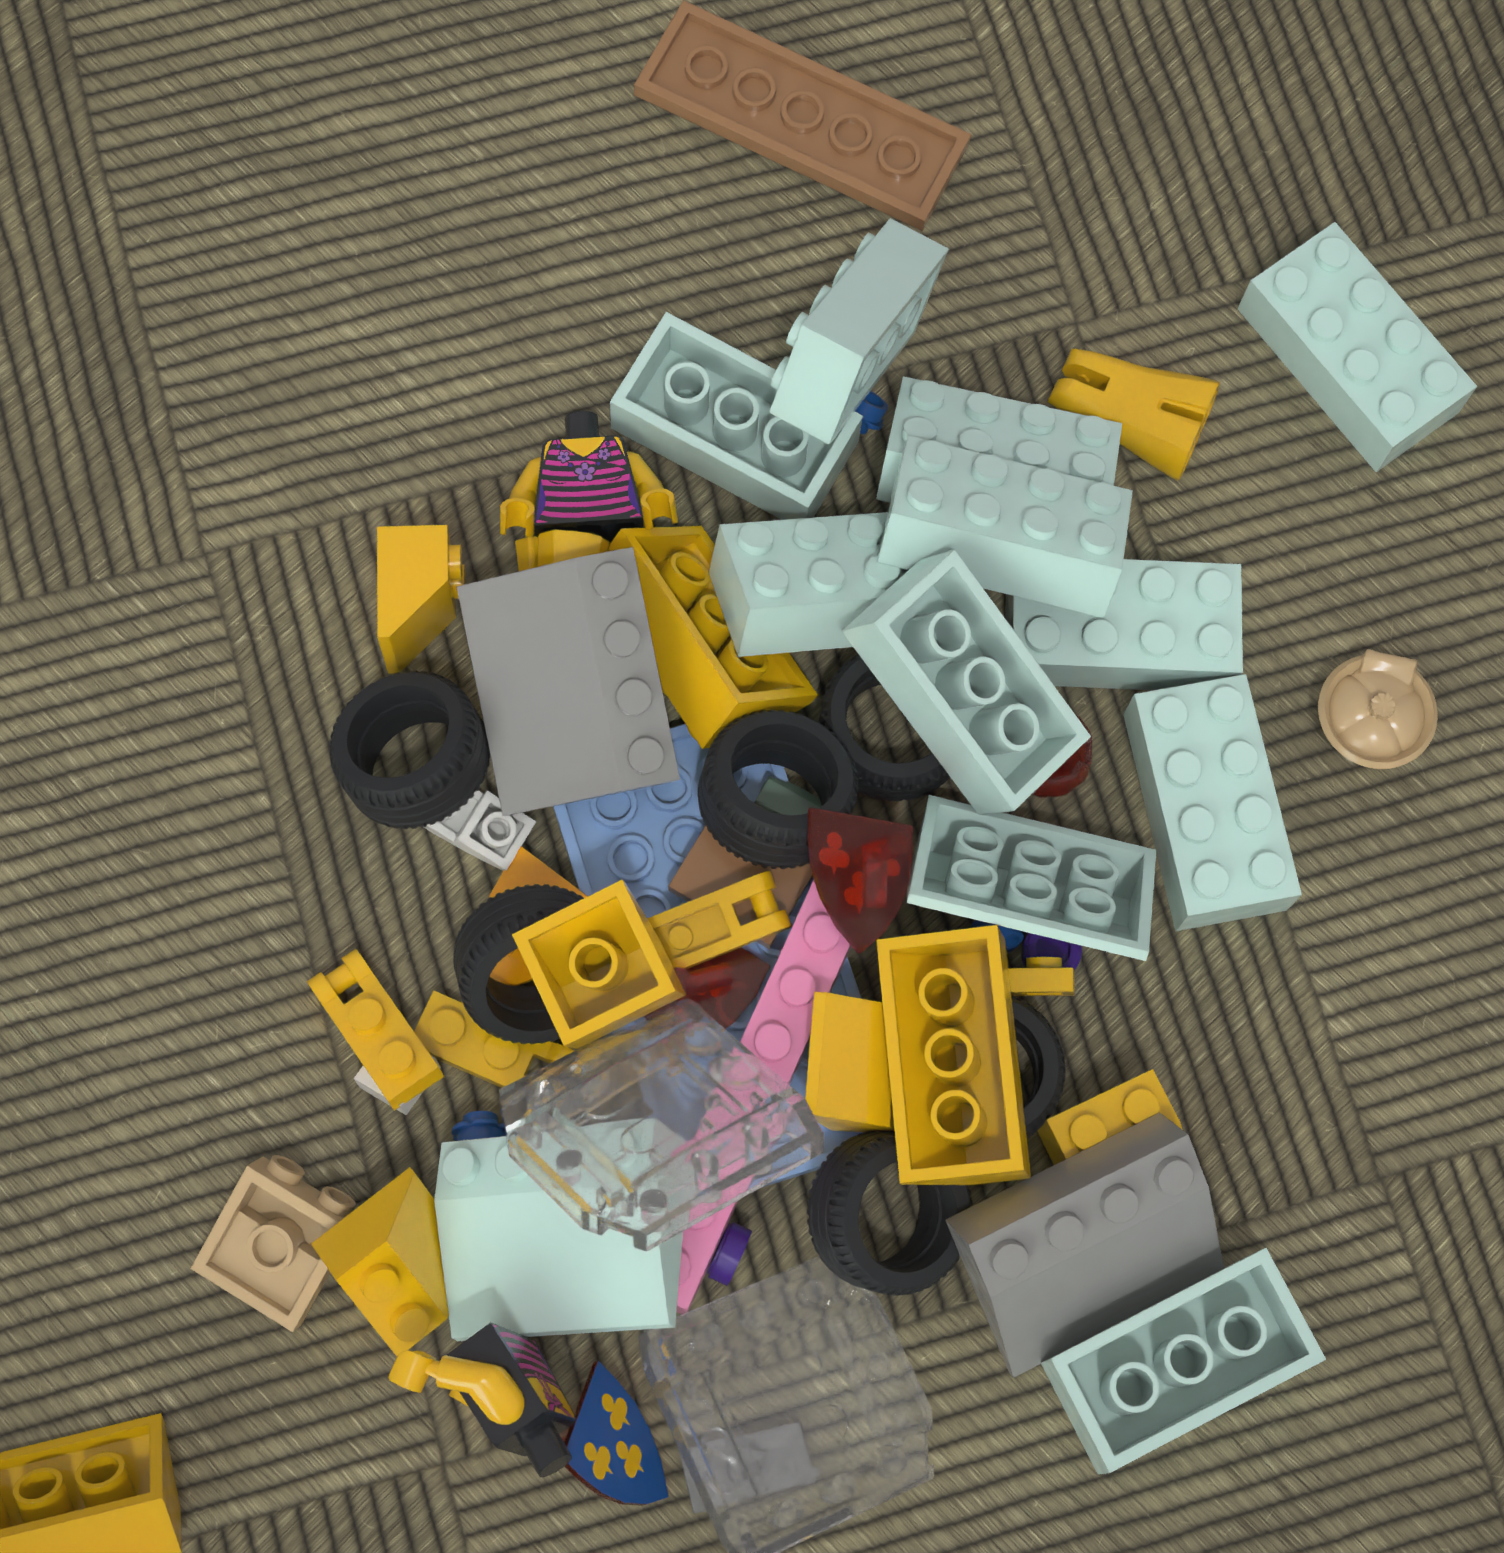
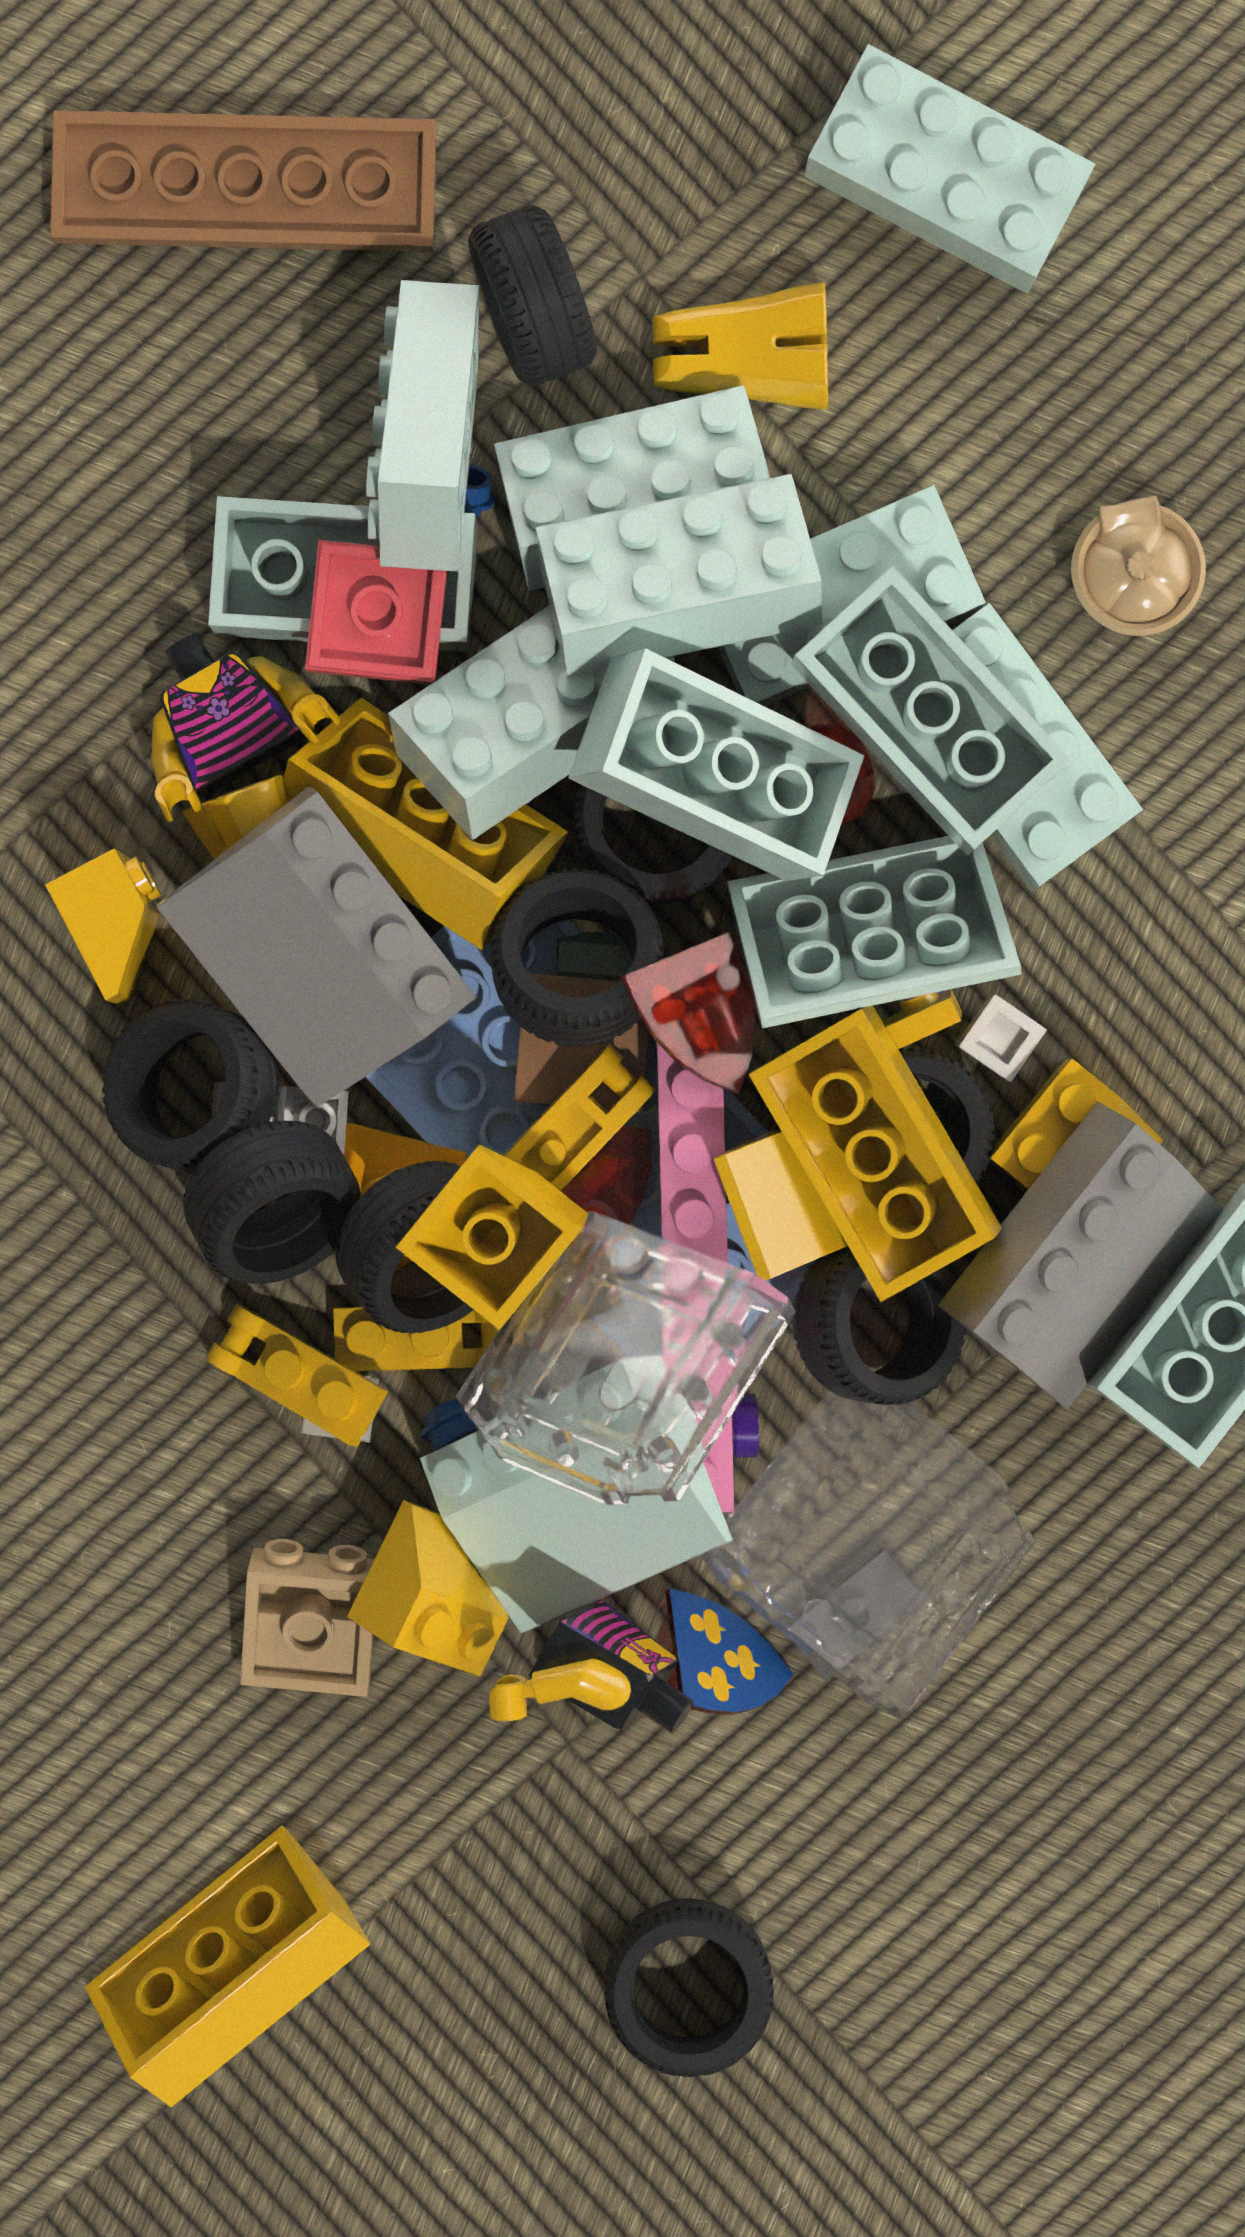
camera: 25 degrees left, 15 degrees up
none -> black tyre [183,1121,361,1284]
none -> coral tile [305,540,447,685]
none -> black tyre [468,205,597,386]
none -> light aqua brick [792,565,1071,856]
none -> white plate [956,993,1047,1082]

